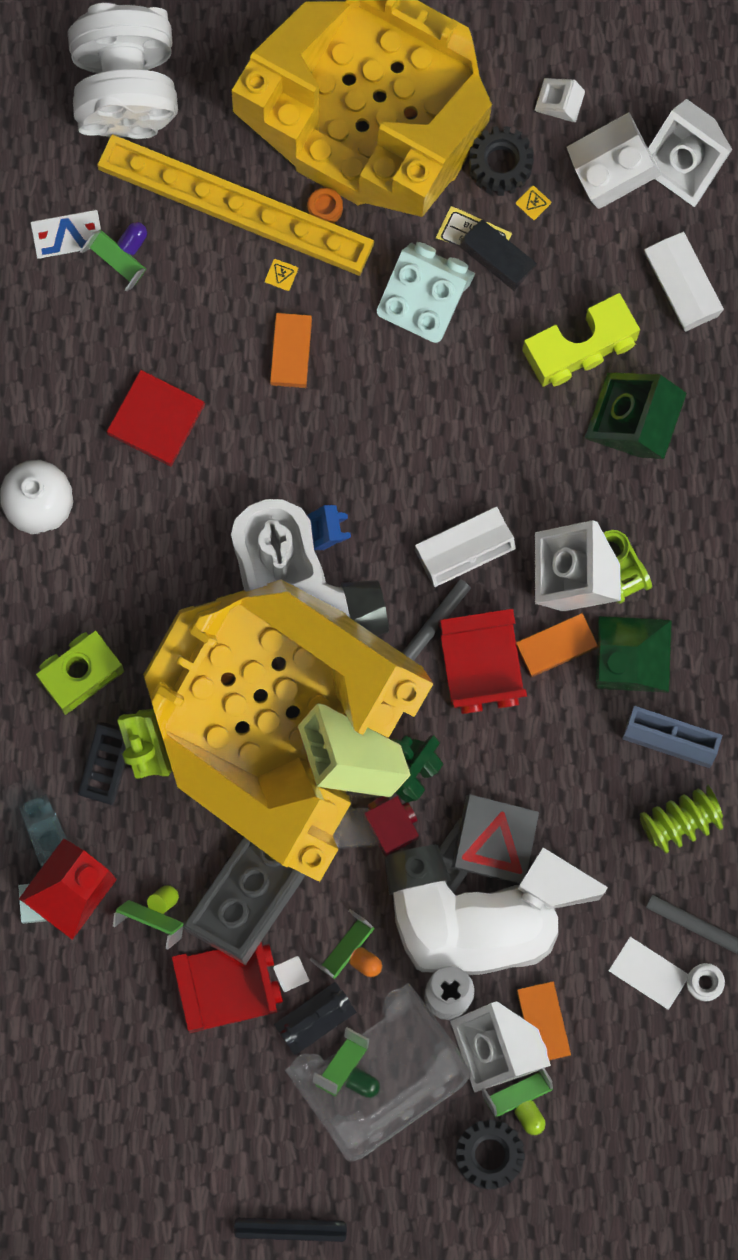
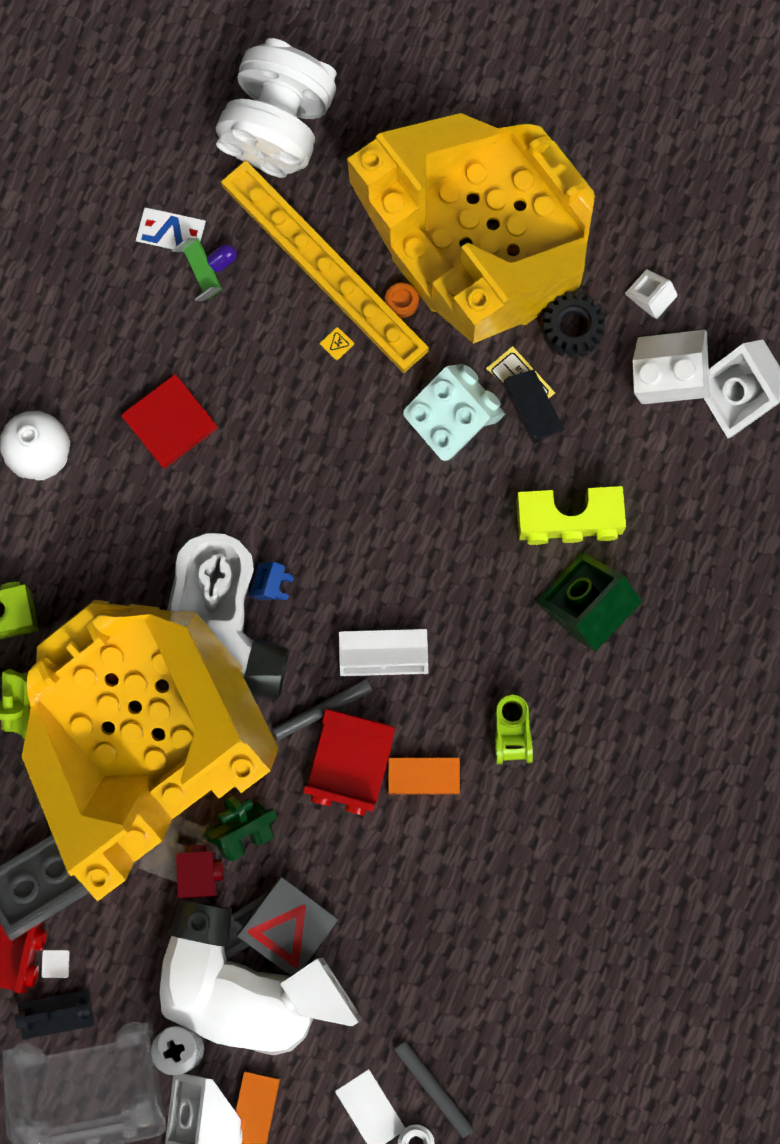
camera: 30 degrees right, 0 degrees up
orange tile [270,313,312,388] -> none
yellowish green slope [298,703,411,797] -> none
piece [310,909,382,979] -> none
piece [313,1027,380,1098] -> none
yellow sticker [516,186,552,220] -> none
white slope [535,520,621,611] -> none
dark green slope [595,616,672,693] -> none
sand blue piece [622,706,723,768] -> none
lime piece [640,785,723,854] -> none
white piece [644,232,724,332] -> none

